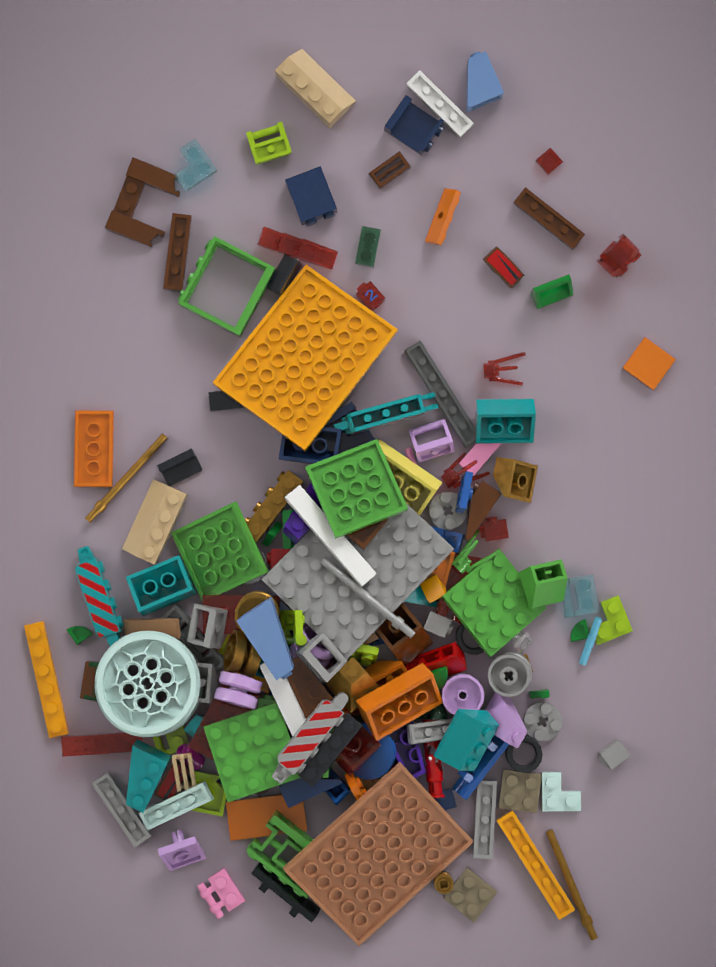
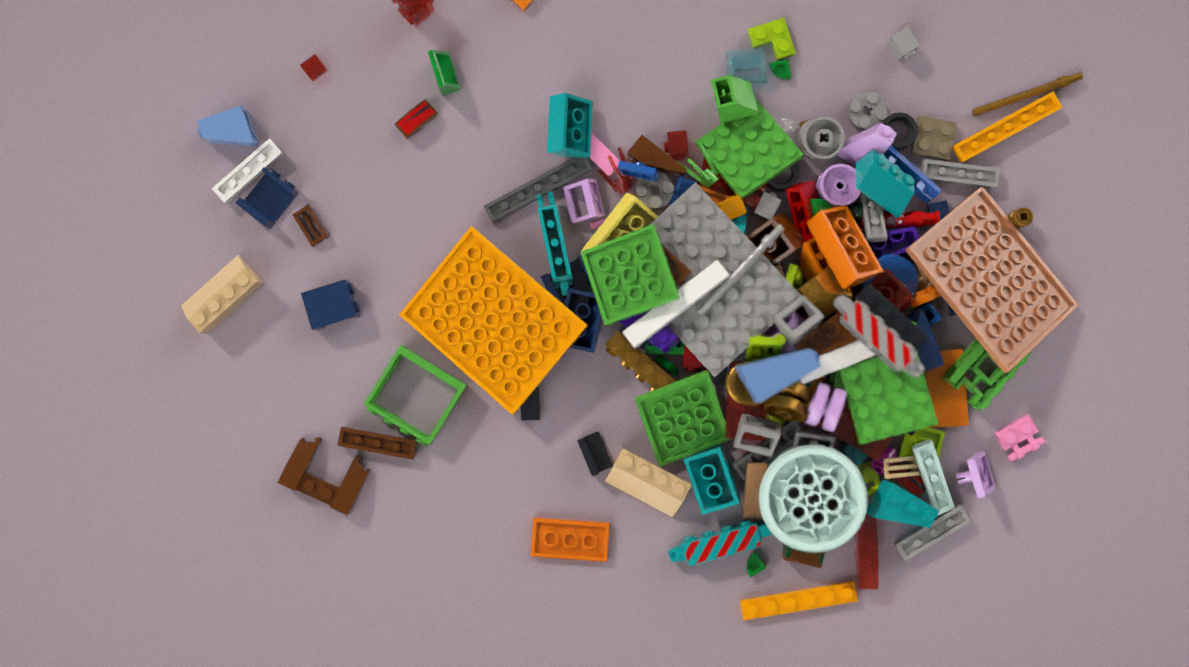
camera: 85 degrees left, 0 degrees up
pearl gold bar [85,433,168,523] -> none
clear light blue plate [175,139,217,192] -> none
lime plate [246,121,292,165] -> none
black hinge [251,861,321,923] -> none
clear red slope [257,226,338,270] -> none
black panel [267,254,302,296] -> none
clear green plate [355,226,381,268] -> none
clear red brick [356,281,385,311] -> none
orange tile [425,188,461,245] -> none
dark tan plate [443,867,497,923] -> none
clear red plant [483,352,526,385] -> none
pearl gold slope [493,457,538,503] -> none
reddish brown plate [513,187,585,250] -> none
green tile [528,689,550,699] -> none
light aqua plate [541,772,581,812] -> none
medium azure piece [579,617,602,665] -> none

